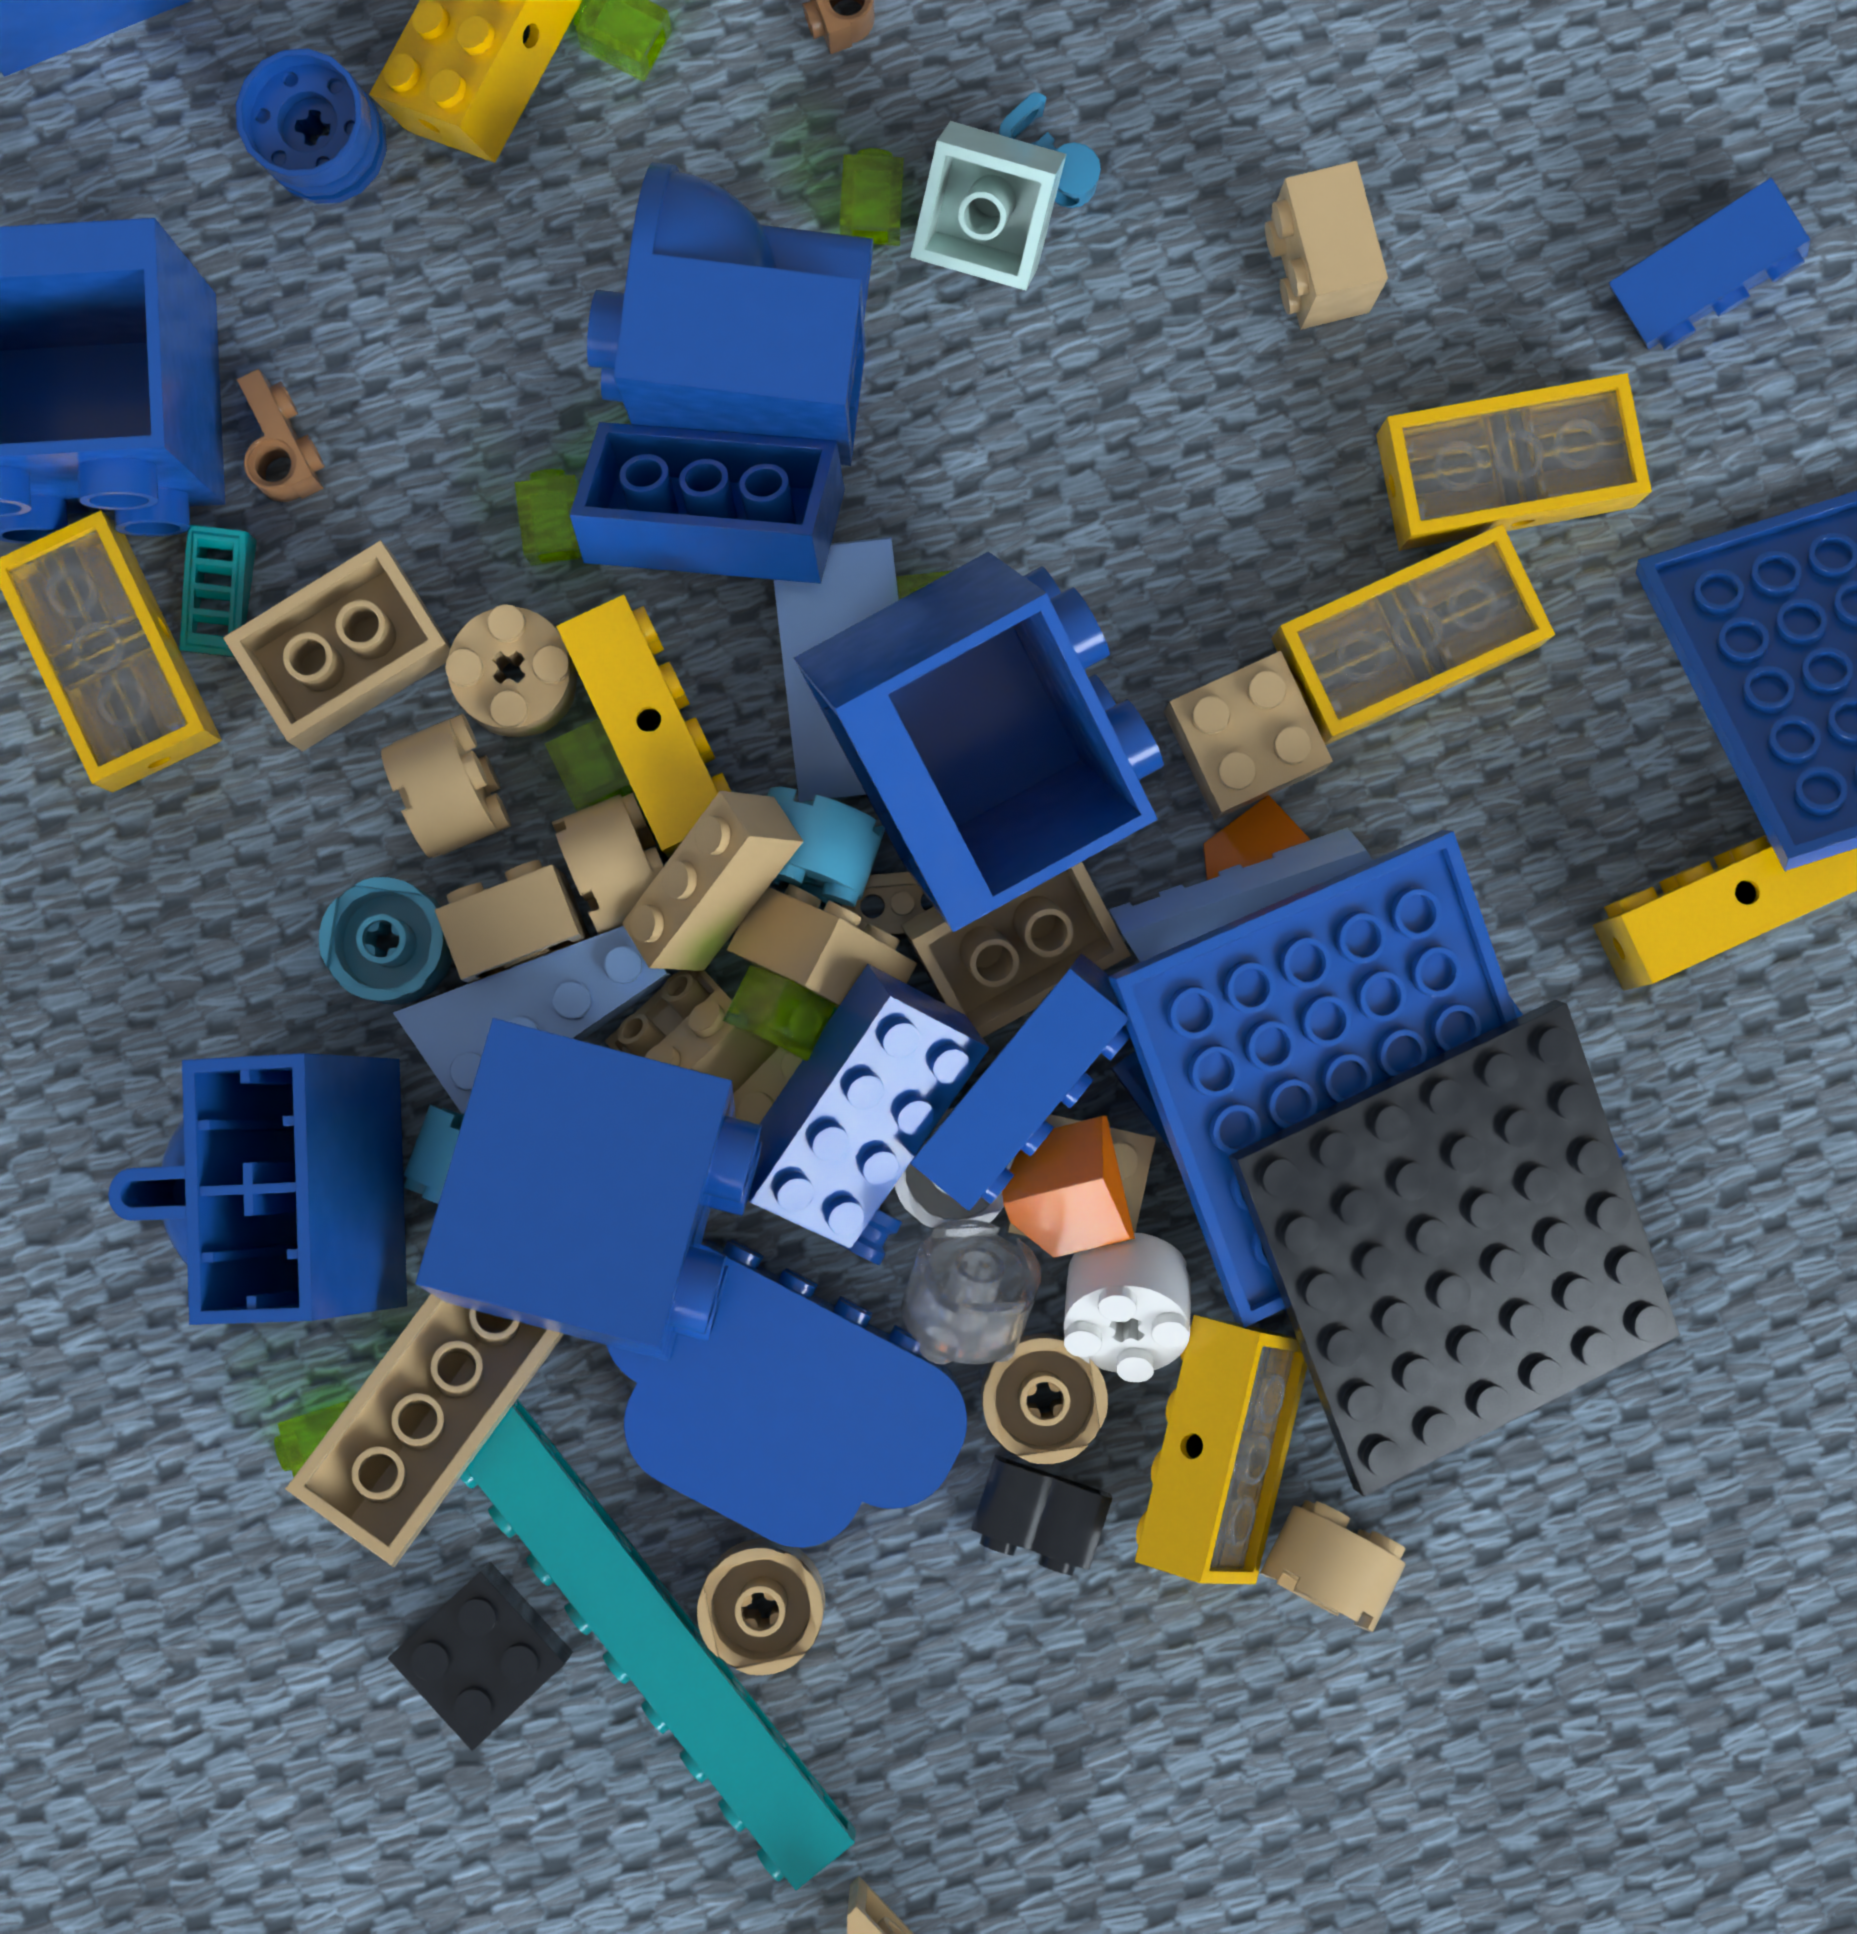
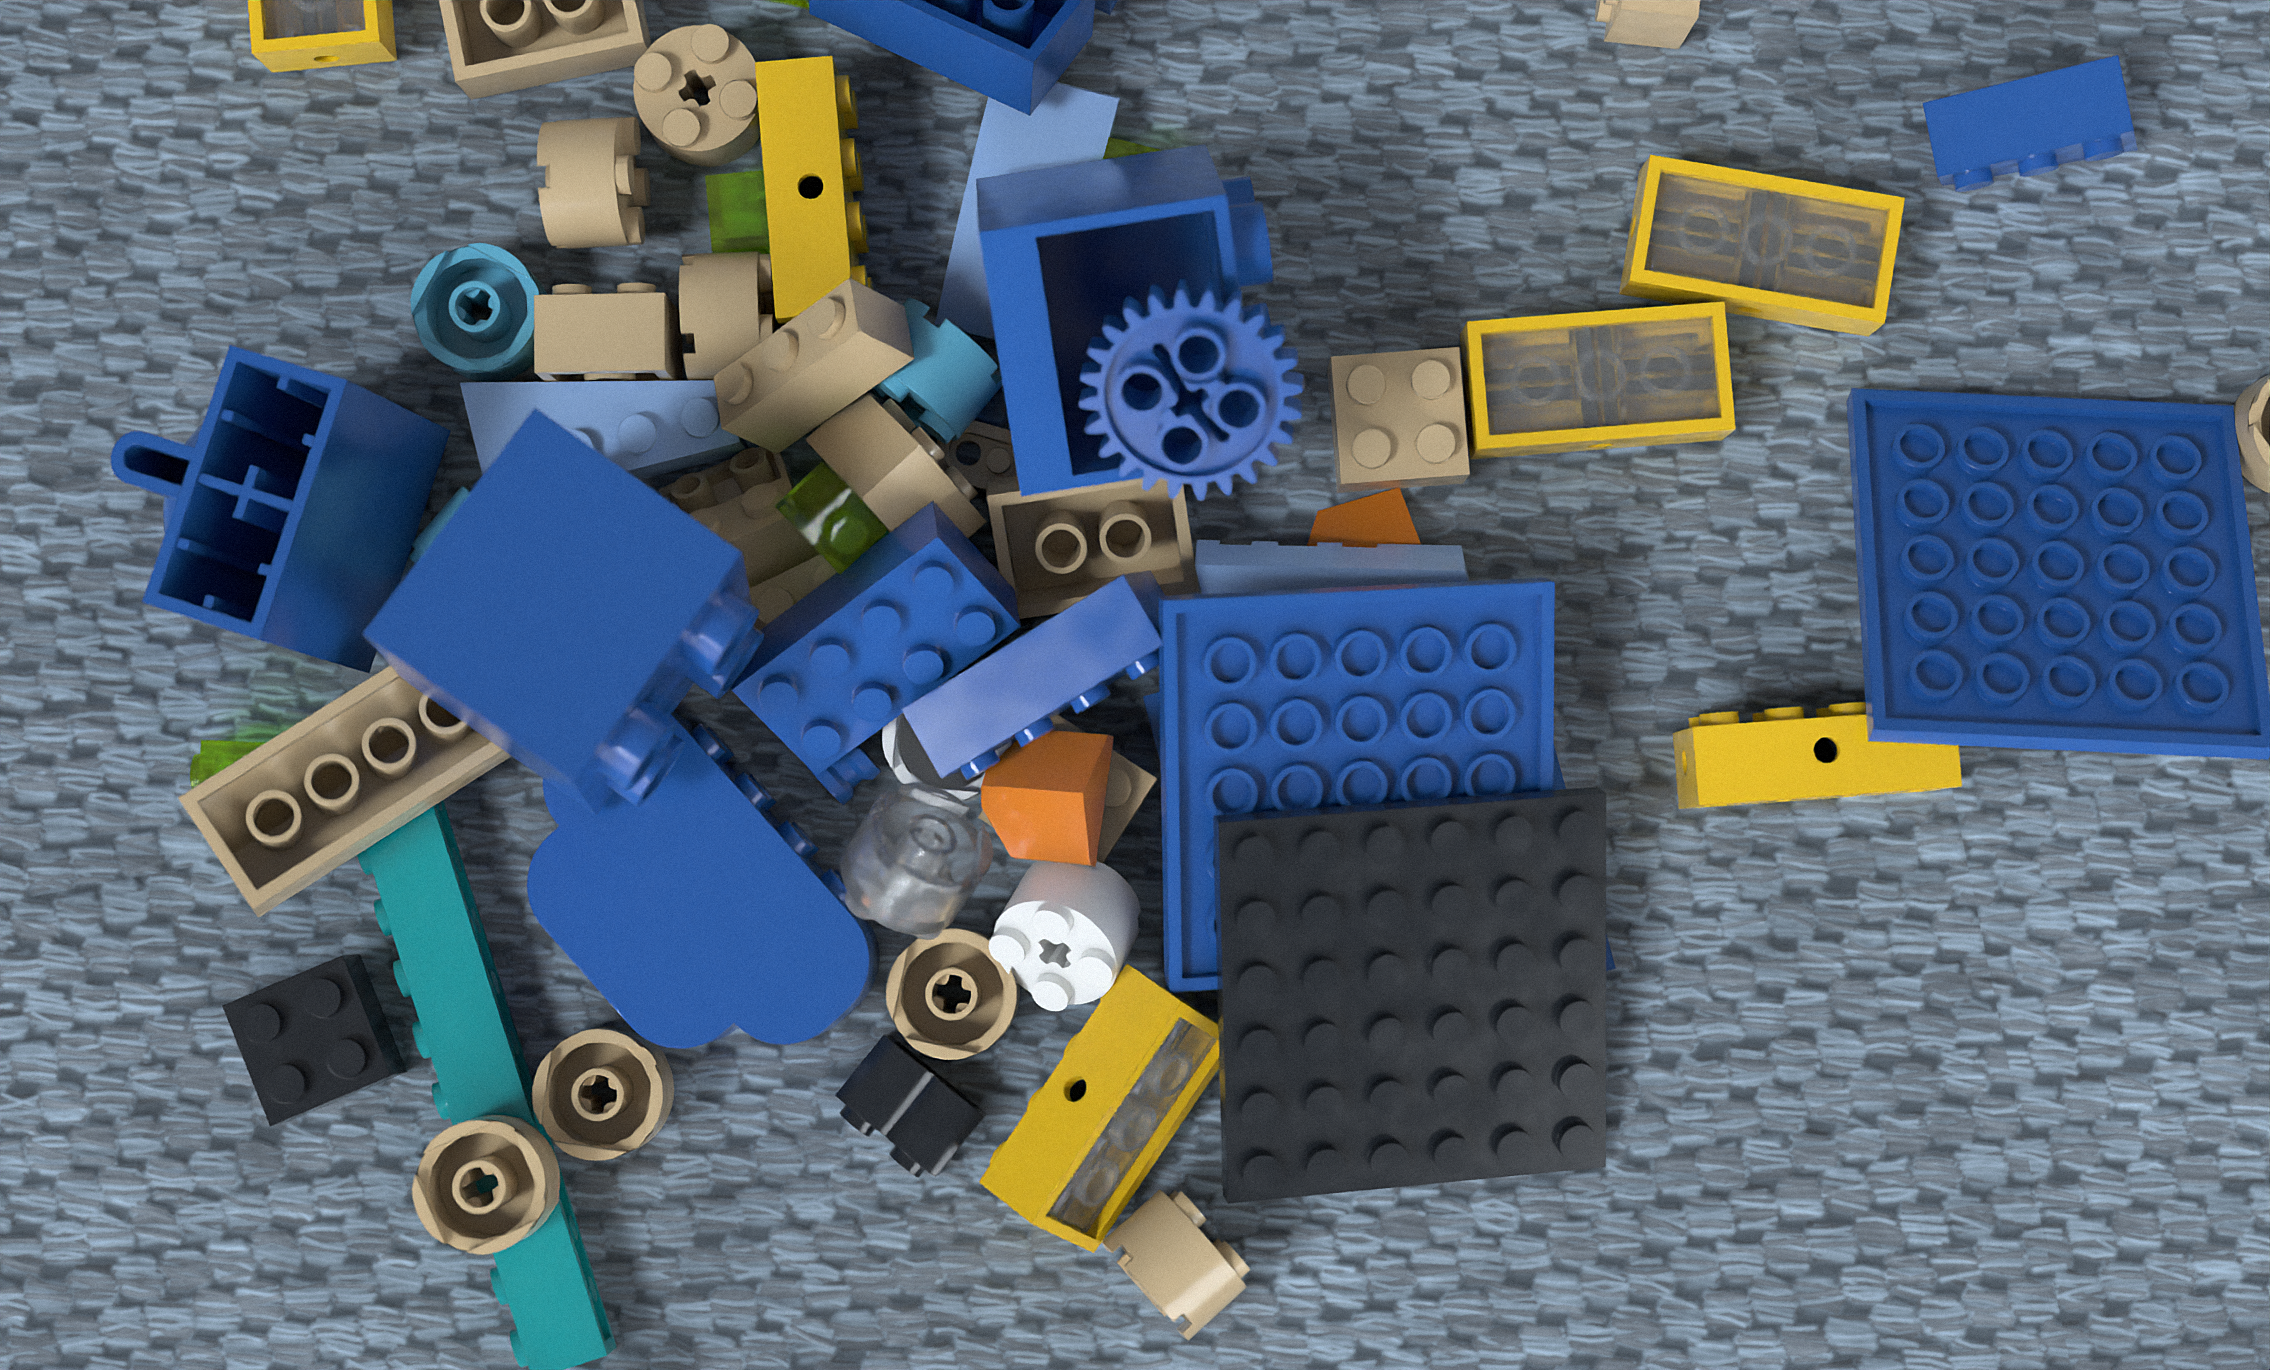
camera: 30 degrees right, 0 degrees up
none -> tan brick [412,1115,560,1255]
none -> blue gear [1079,279,1304,500]

